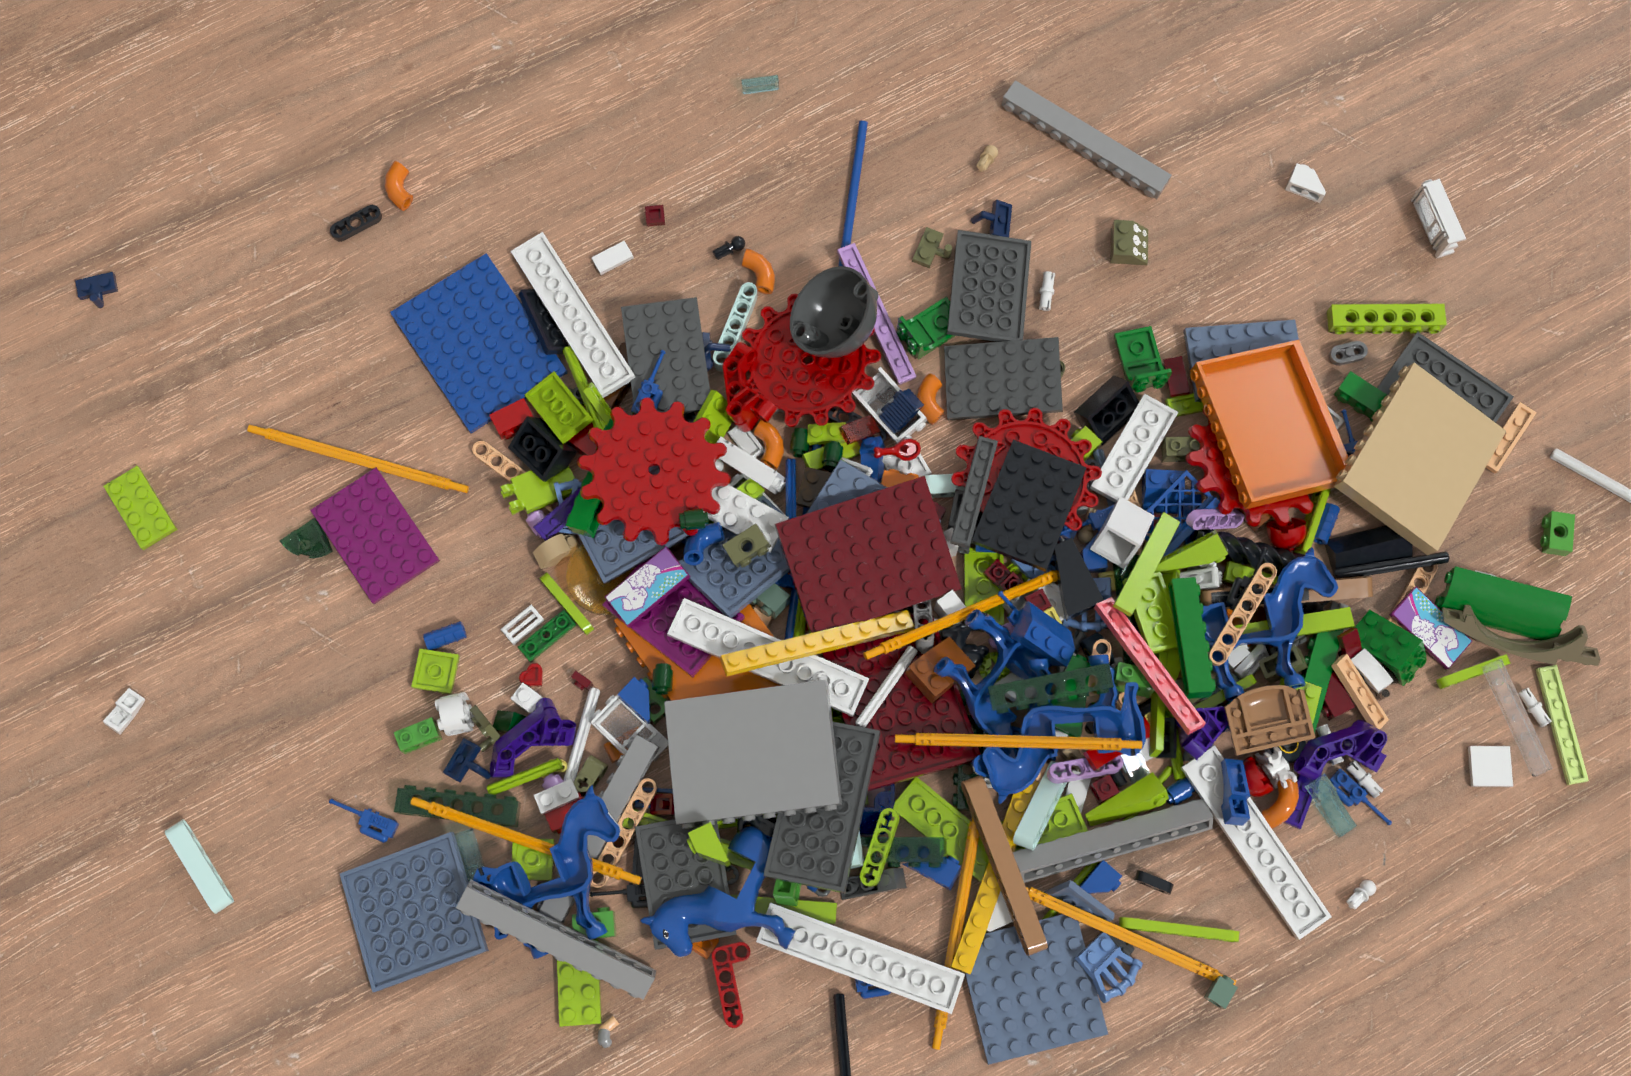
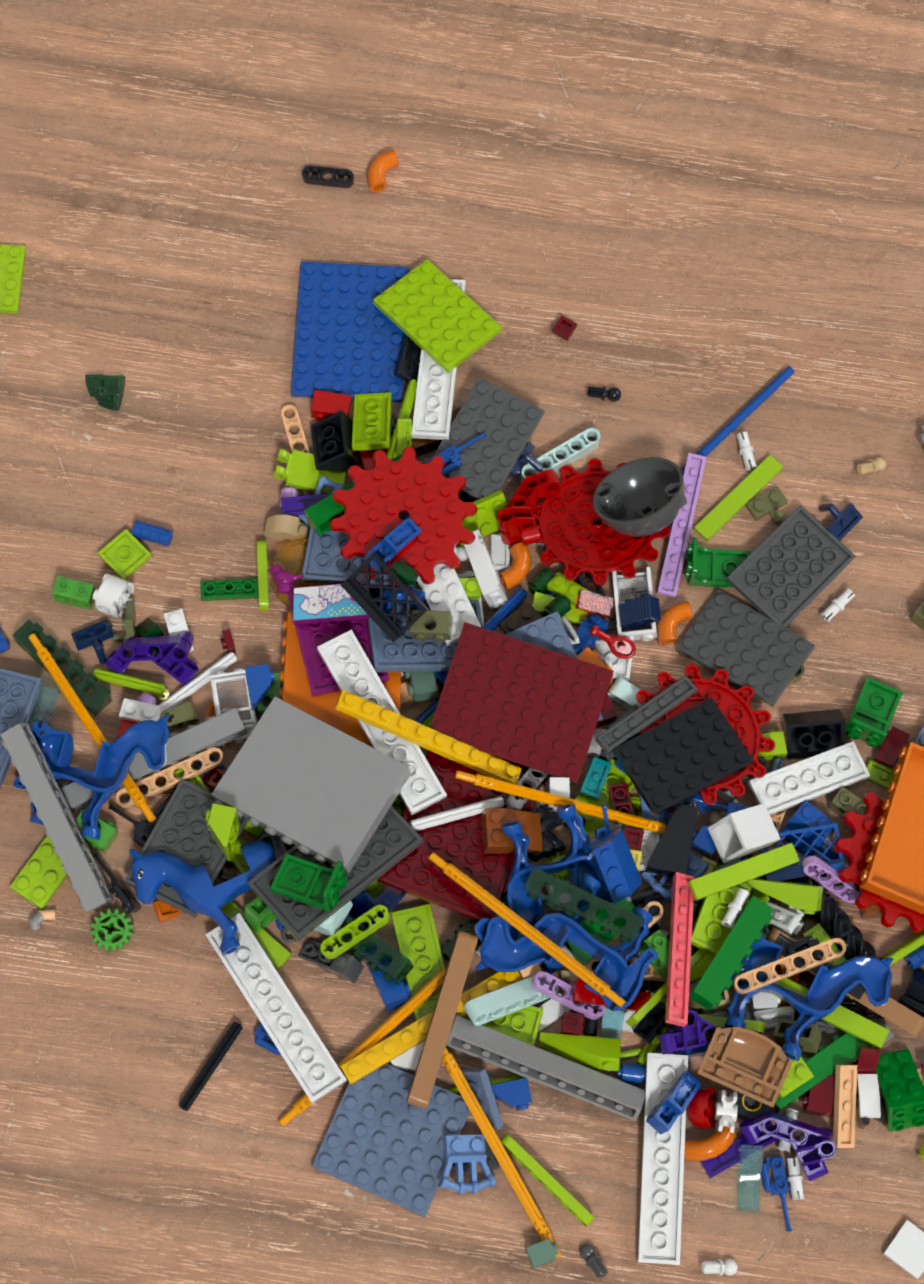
camera: 35 degrees right, 5 degrees down
dark blue plate [75,272,118,308] -> none
light orange axle [247,425,469,494] -> none
magenta plate [310,467,440,604] -> none
white tile [501,604,544,645] -> none
lime plate [512,839,555,881] -> none
red tile [519,663,543,687] -> none
white tile [591,241,634,275] -> none
dark green brick [652,663,673,695] -> none
red beam [712,942,751,1028] -> none
clear light blue tile [741,75,779,94] -> none
orange cylinder [742,249,775,294] -> none
black beam [1134,870,1174,895] -> none
red cylinder [1267,517,1307,551] -> none
none -> bright green gear [90,909,134,953]
none -> black piece [93,853,141,913]
none -> magenta animal [268,564,304,594]
none -> green bracket [270,854,348,912]
none -> black fence [341,552,429,642]
none -> blue slope [363,517,422,571]
none -> lime plate [373,259,502,373]
none -> teal plate [580,757,612,801]
none -> dark grey axle [580,1244,608,1279]
none -> lime tile [694,455,784,542]
none -> white pin [721,888,750,929]
none -> white pin [736,432,757,471]

